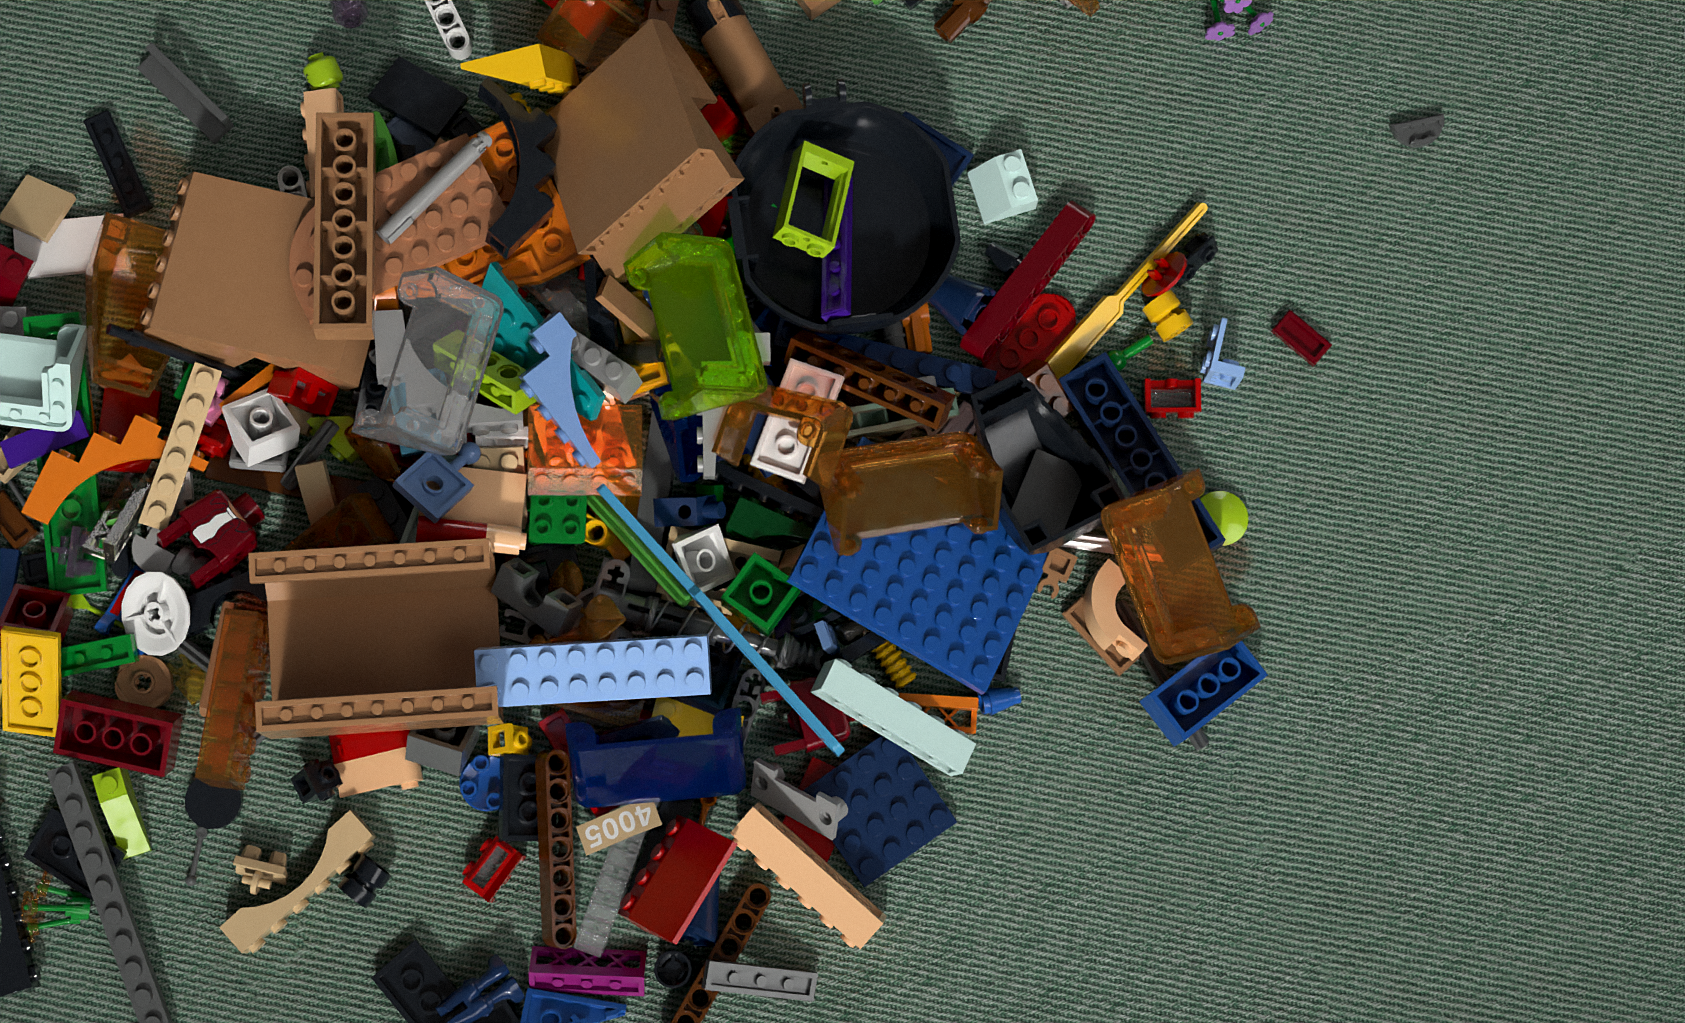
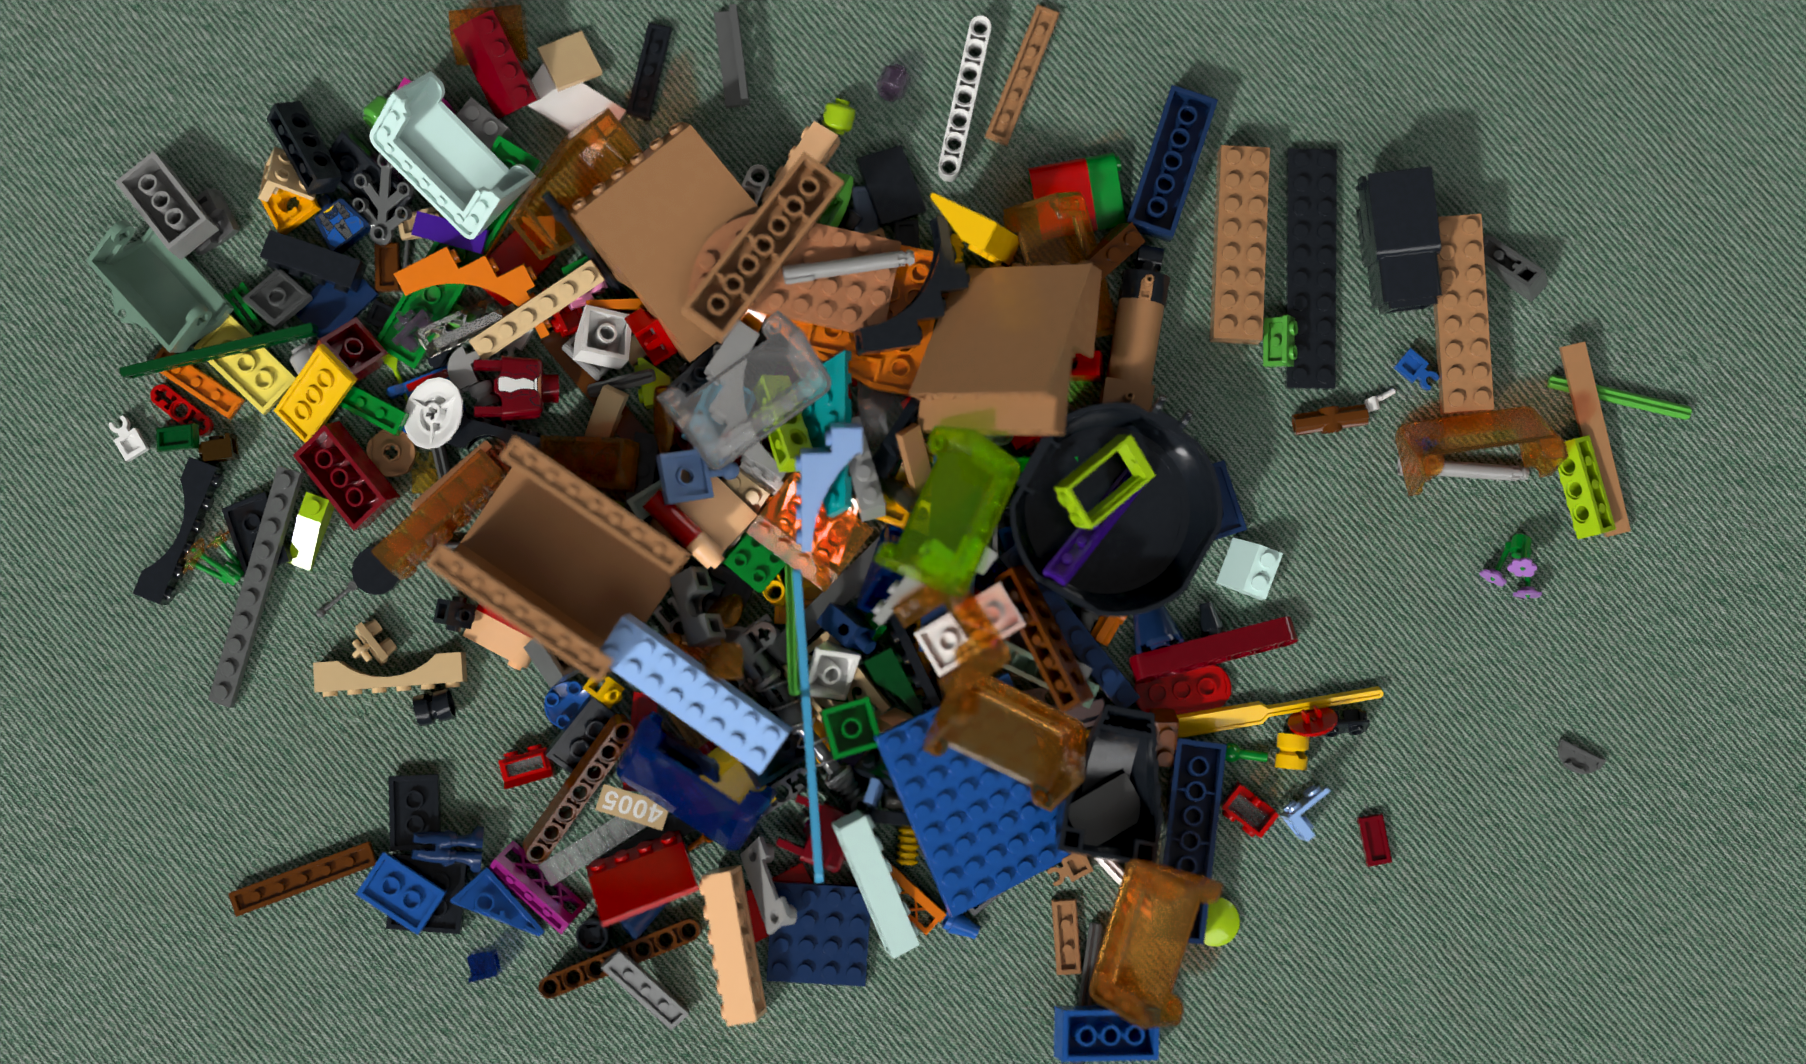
camera: 40 degrees right, 5 degrees up
light nougat arch [1083,559,1148,661] -> none

